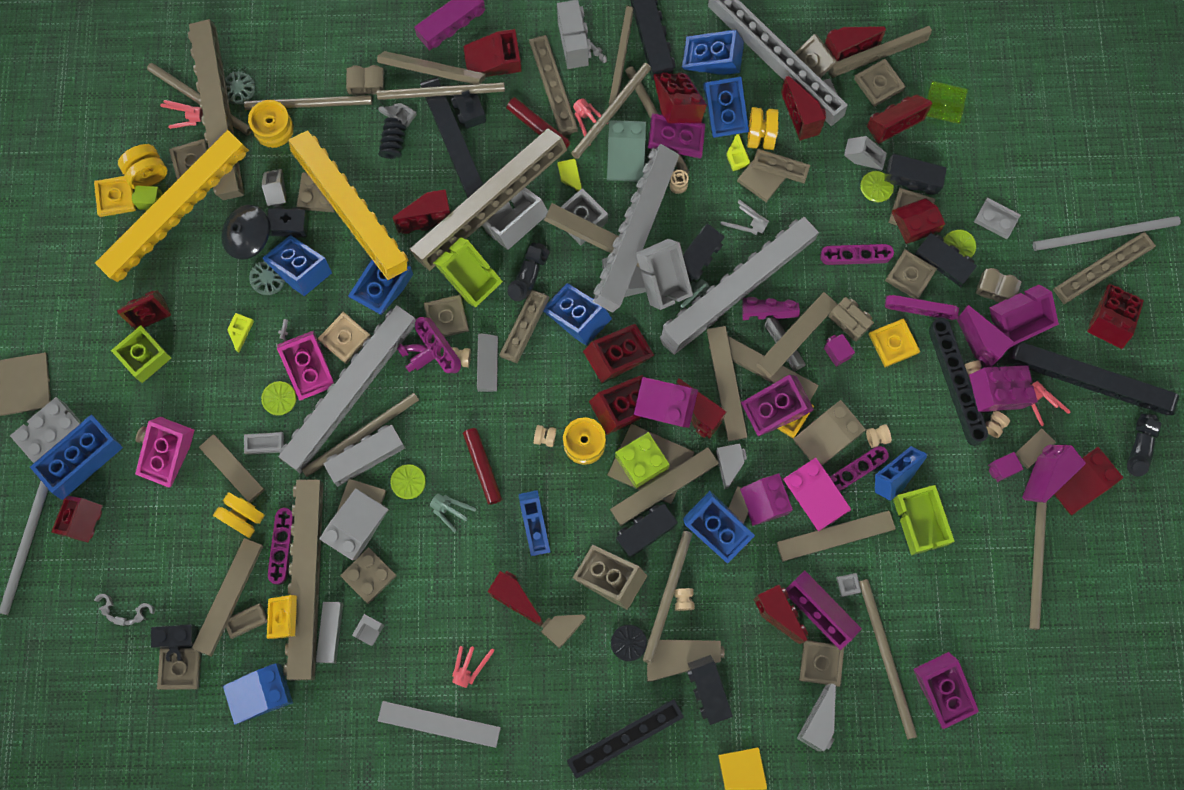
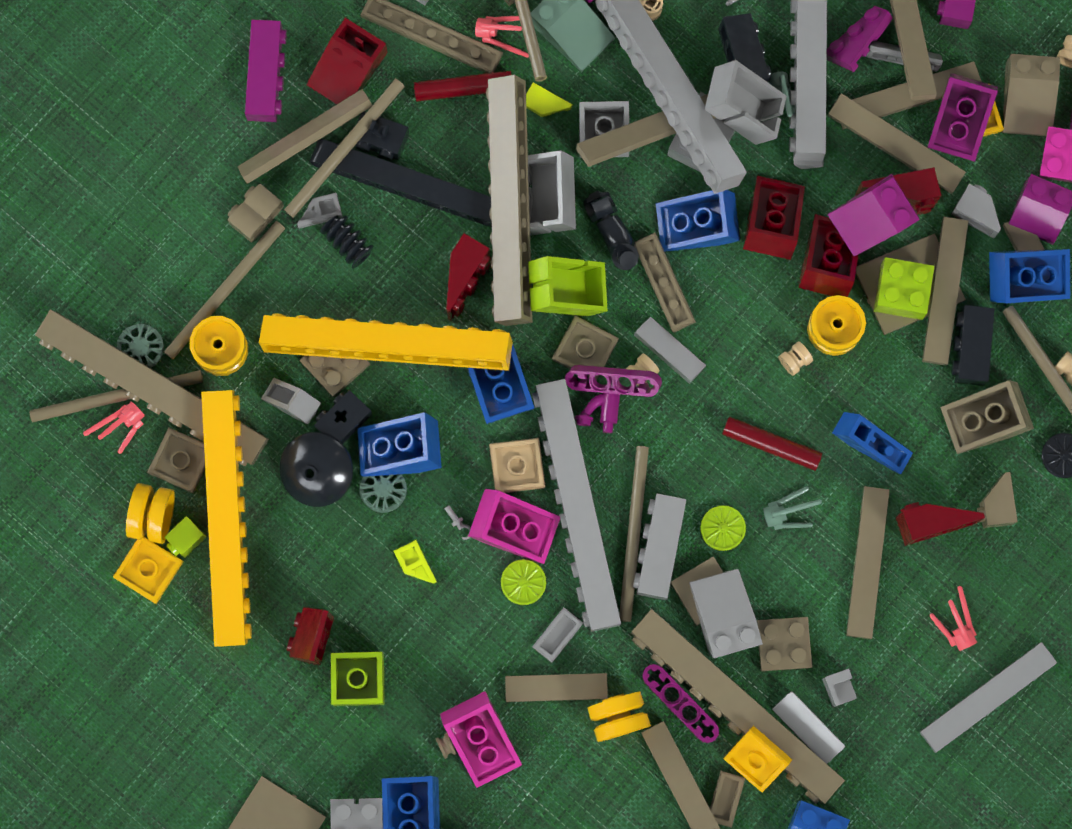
camera: 50 degrees left, 5 degrees up
none -> dark tan tile [846,486,889,640]

